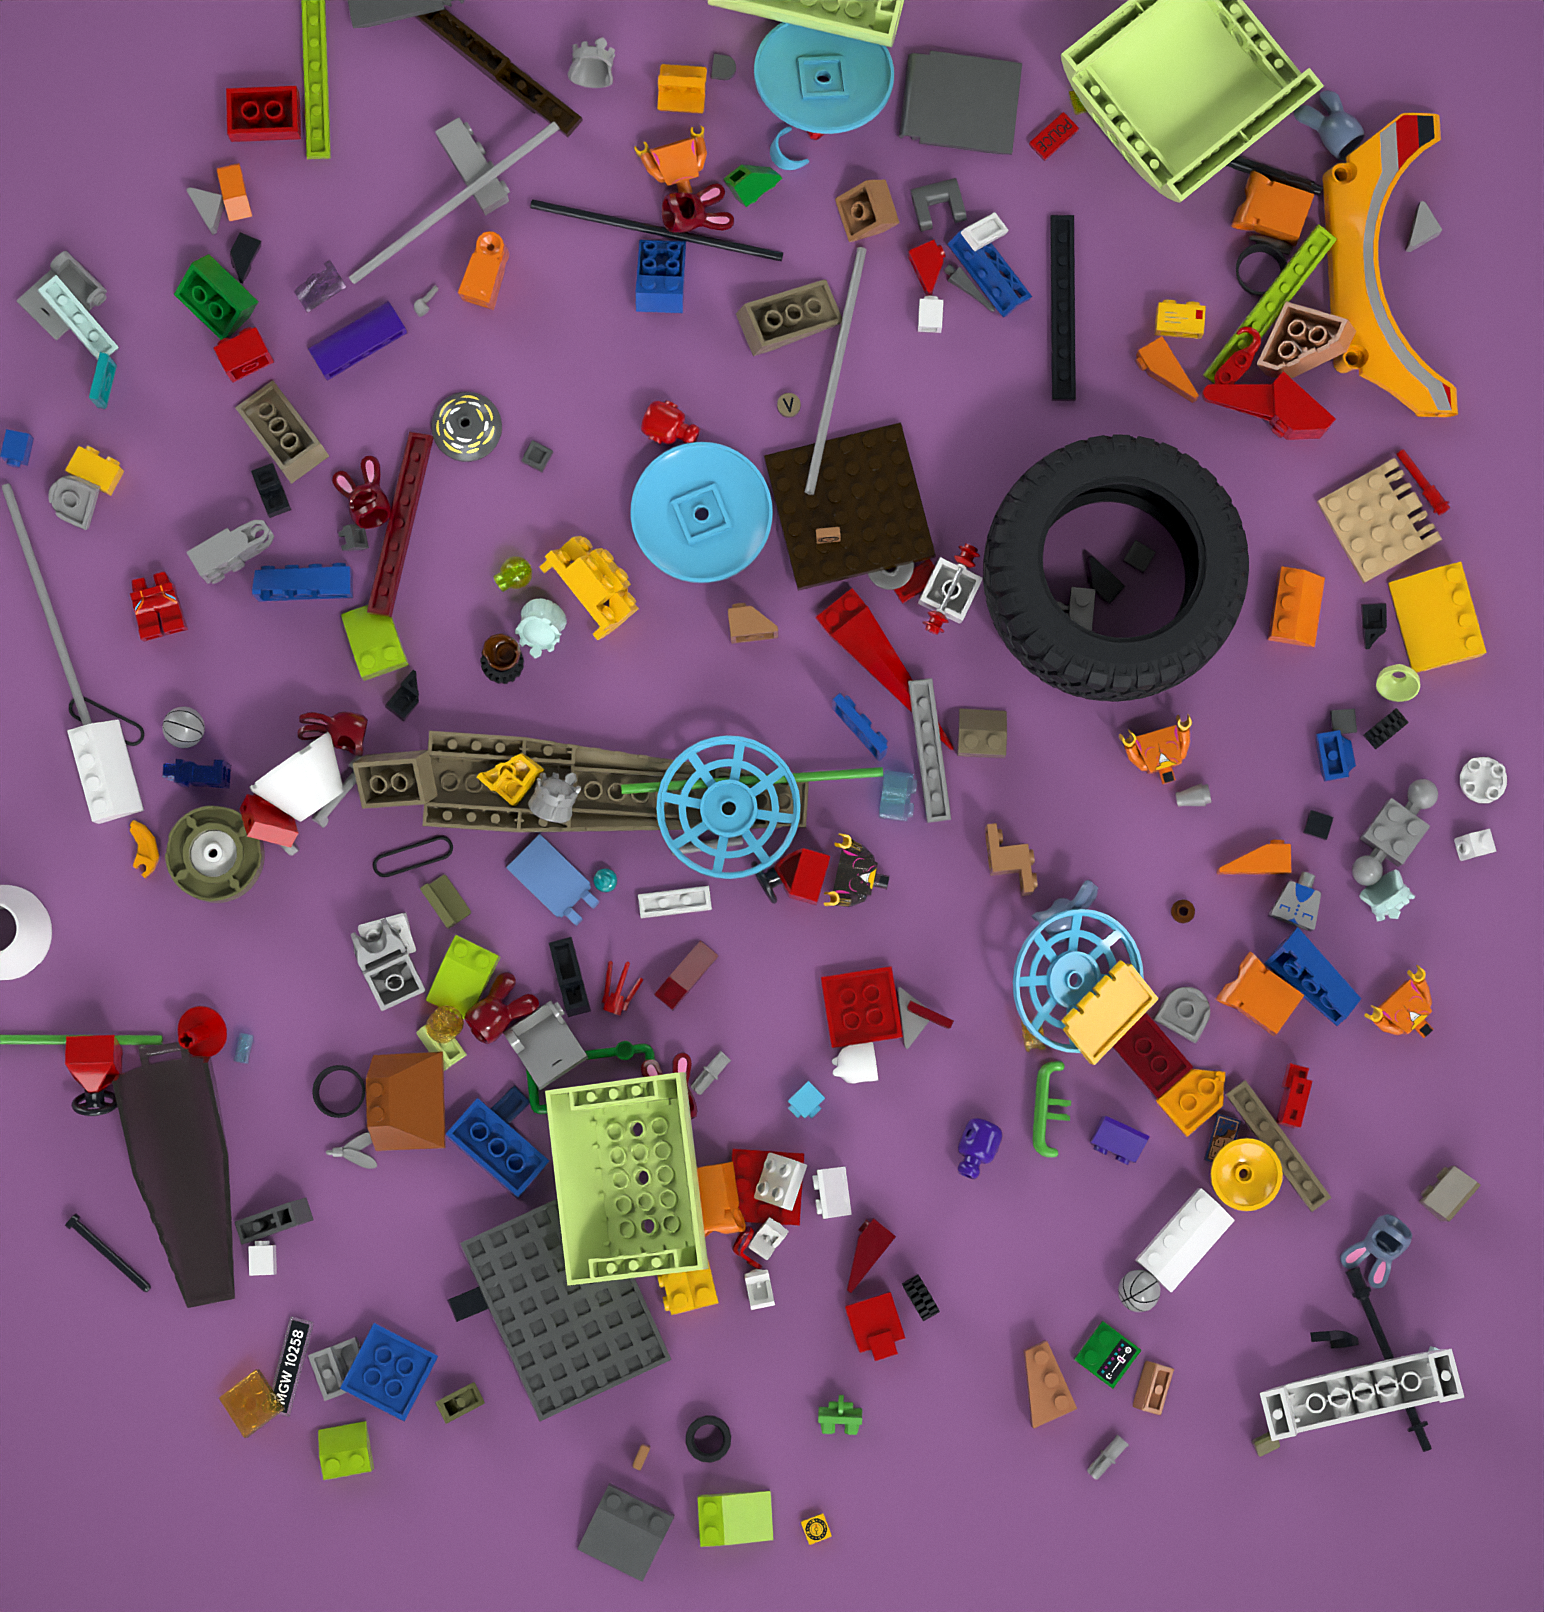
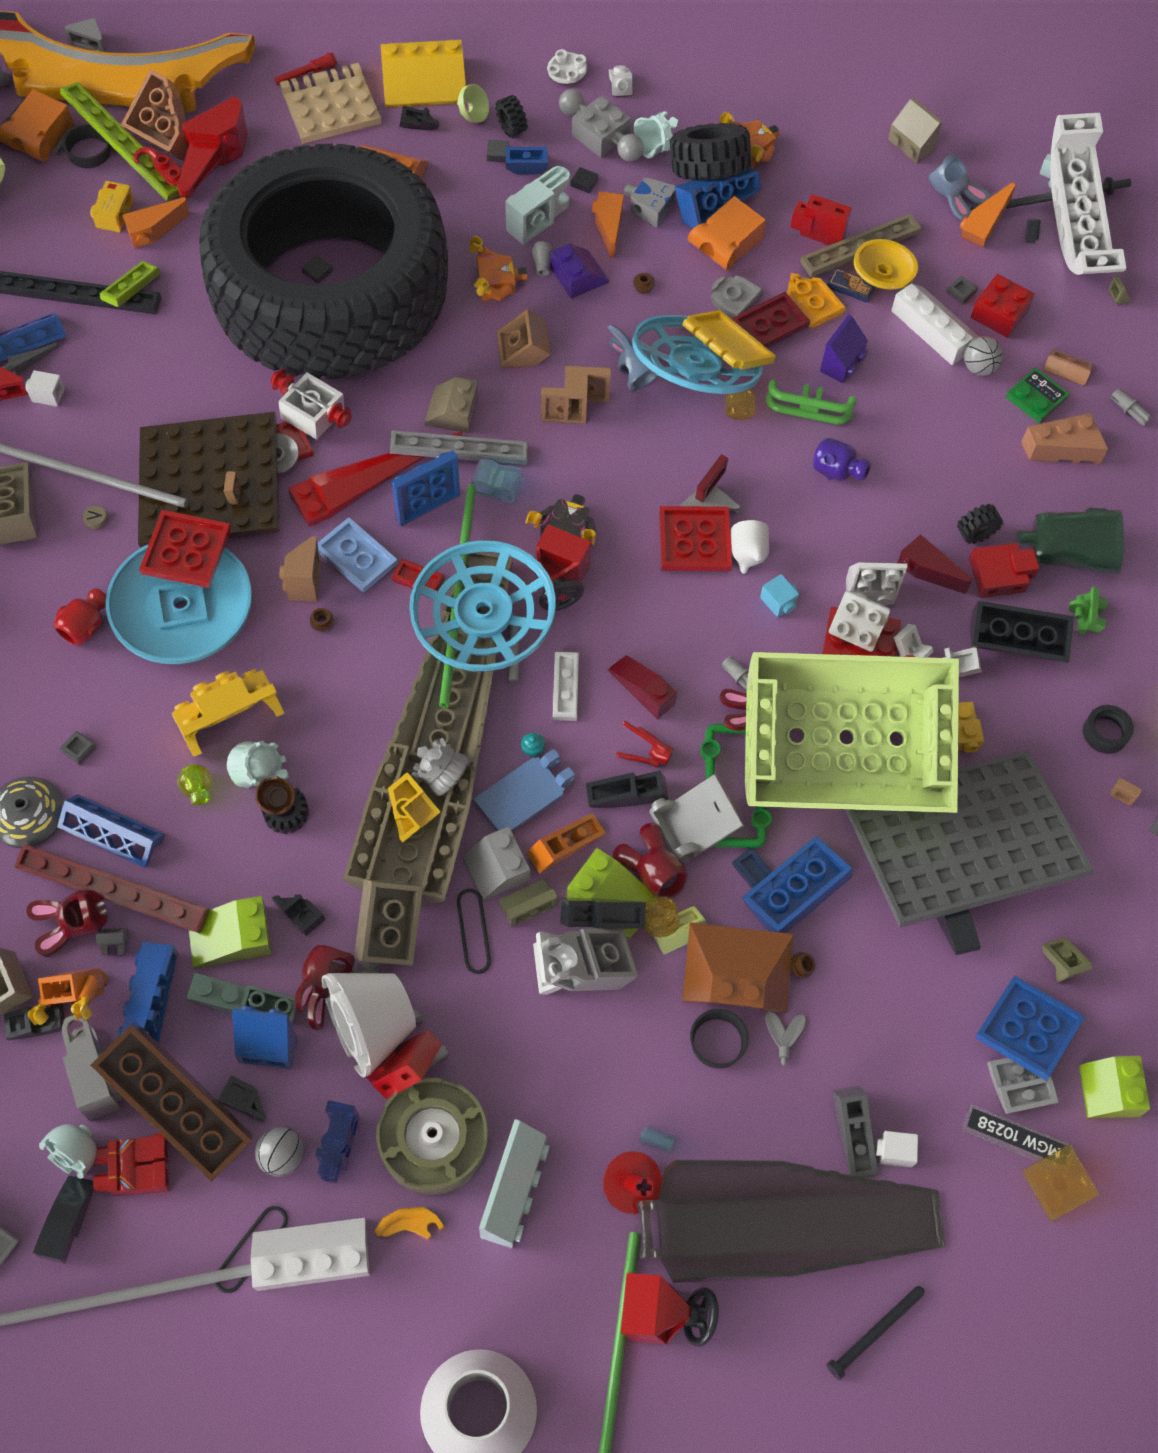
camera: 85 degrees left, 20 degrees down
none -> orange torso [28,967,108,1025]
none -> black slope [33,1175,94,1264]
none -> light aqua cylinder [39,1124,97,1179]
none -> blue fence [57,794,165,868]
none -> reddish brown brick [90,1021,253,1182]
none -> lime tile [100,260,160,307]
none -> red plate [139,510,232,588]
none -> sand green slope [187,973,296,1024]
none -> black slope [218,1075,266,1122]
none -> blue slope [232,1006,298,1069]
none -> reddish brown plate [310,608,334,631]
none -> light blue plate [318,518,398,593]
none -> red tile [392,559,445,592]
none -> light grey slope [463,826,530,901]
none -> light aqua slope [479,1119,550,1248]
none -> medium nougat slope [497,309,551,368]
none -> light aqua brick [505,166,570,245]
none -> orange slope [526,813,606,874]
none -> dark purple slope [551,244,609,299]
none -> black slope [560,898,646,928]
none -> black tyre [670,123,751,181]
none -> reddish brown plate [791,952,816,979]
none -> dark grey tile [946,276,978,304]
none -> orange slope [960,183,1016,248]
none -> red brick [970,273,1035,338]
none -> black slope [970,601,1074,663]
none -> clear green torso [1017,507,1124,574]

